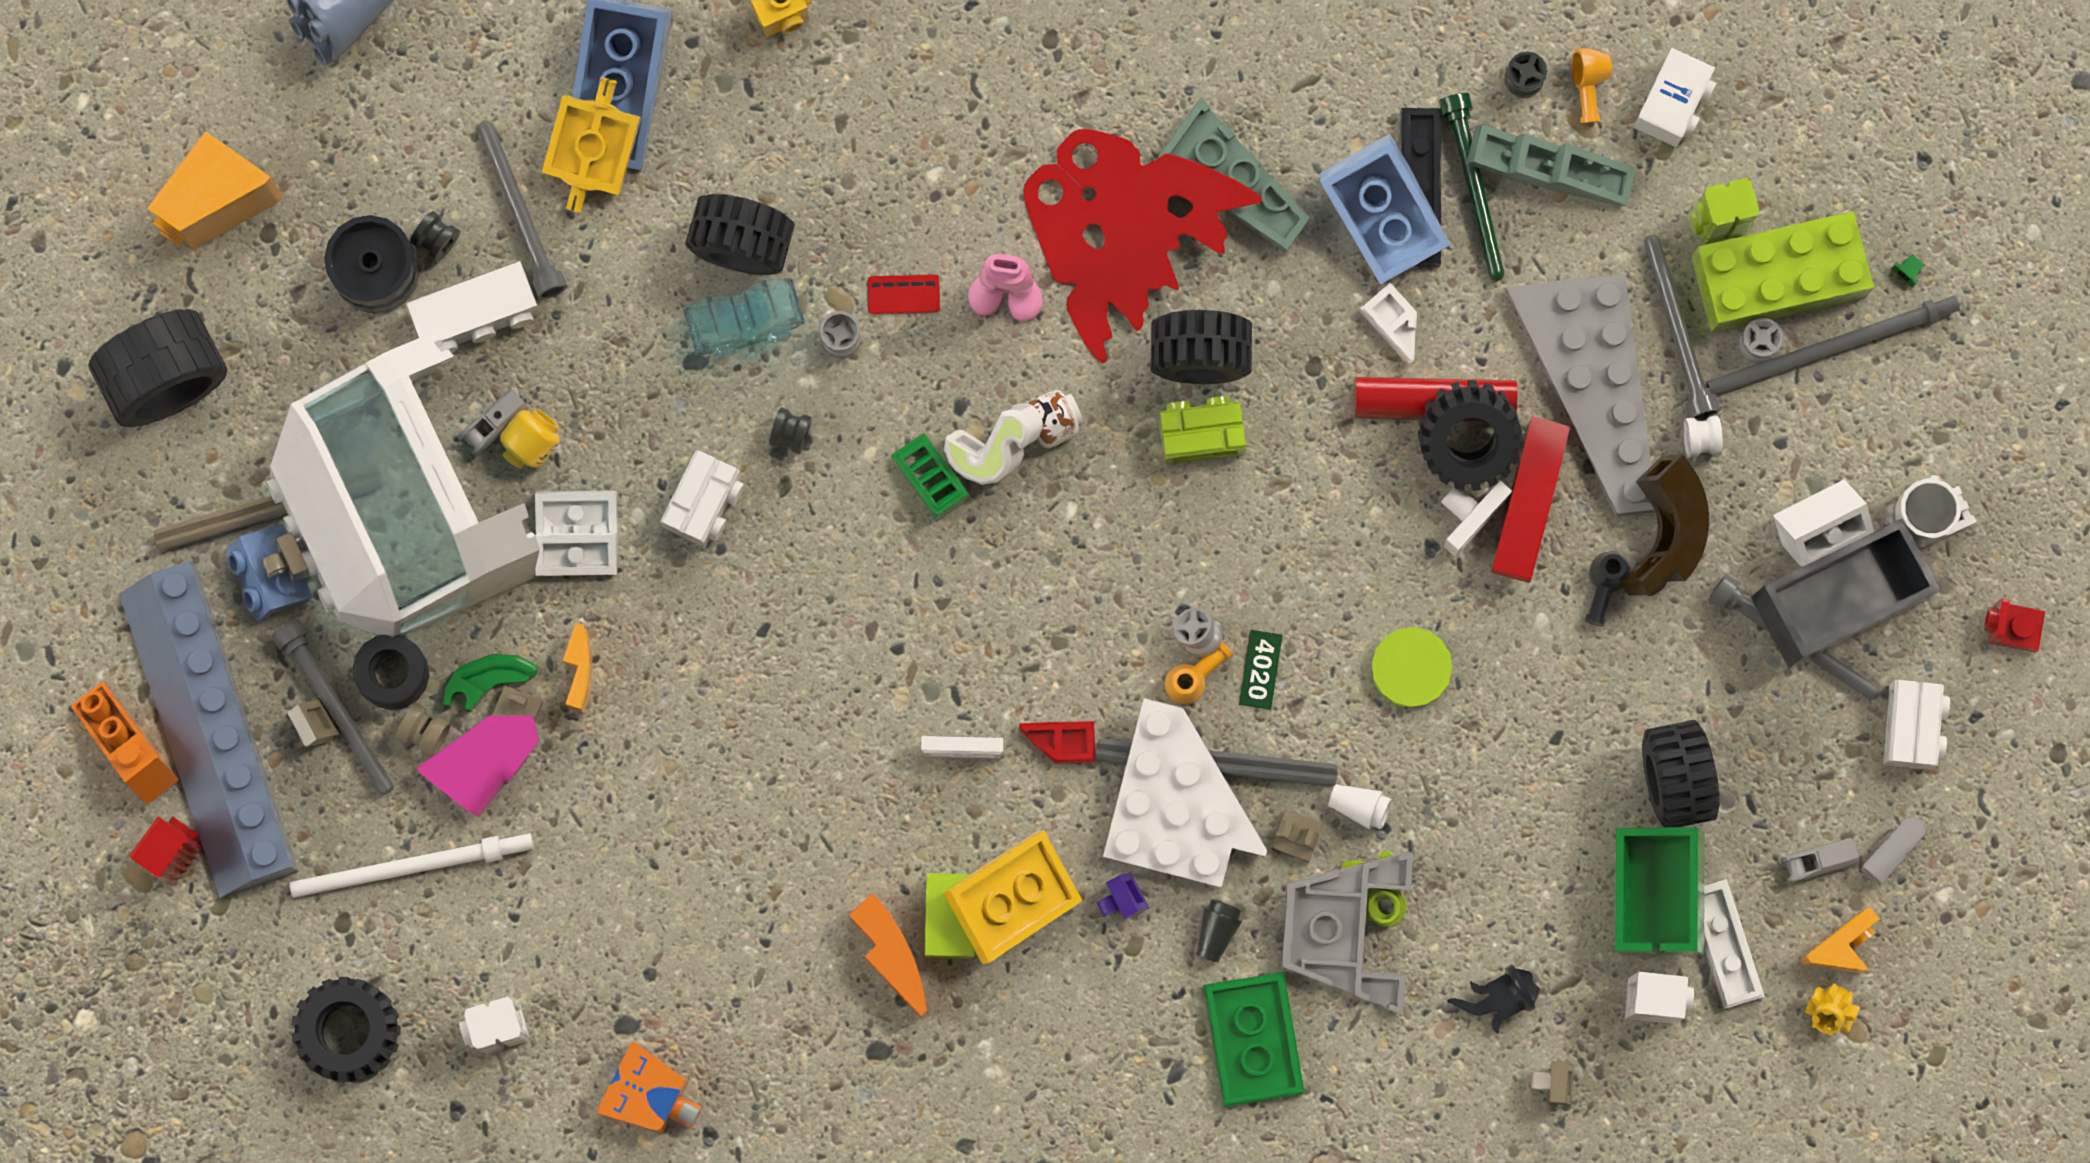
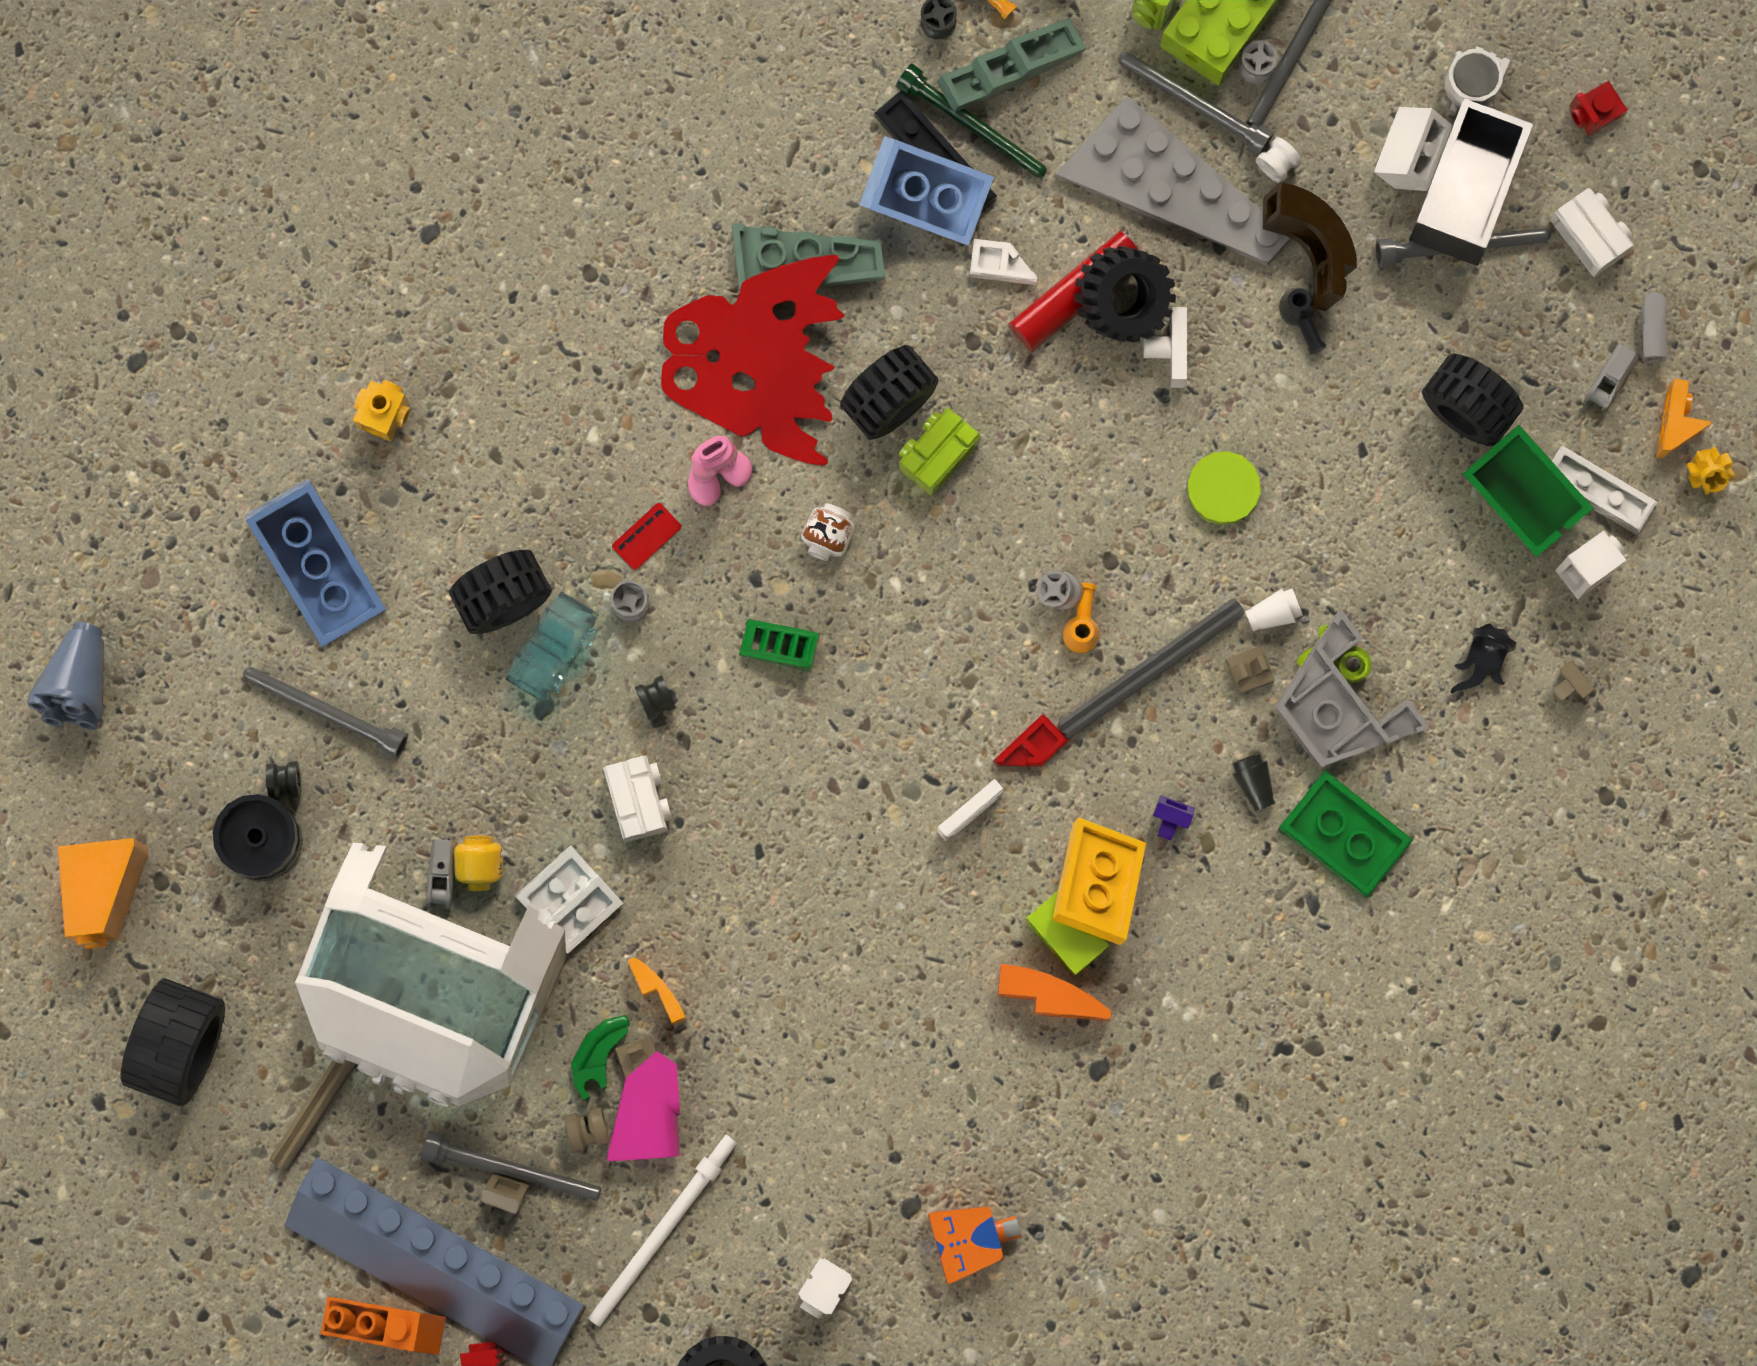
camera: 40 degrees left, 0 degrees up
medium blue bracket [227,524,313,622] -> none
dark tan tile [262,532,308,583] -> none
black tyre [352,634,430,710] -> none
white brick [406,261,541,353] -> none
yellow plate [541,77,641,213] -> none
white animal [944,403,1043,485] -> none
white wing [1103,698,1267,887] -> none
dark green sticker [1239,630,1283,710] -> none
red slope [1491,416,1570,583] -> none

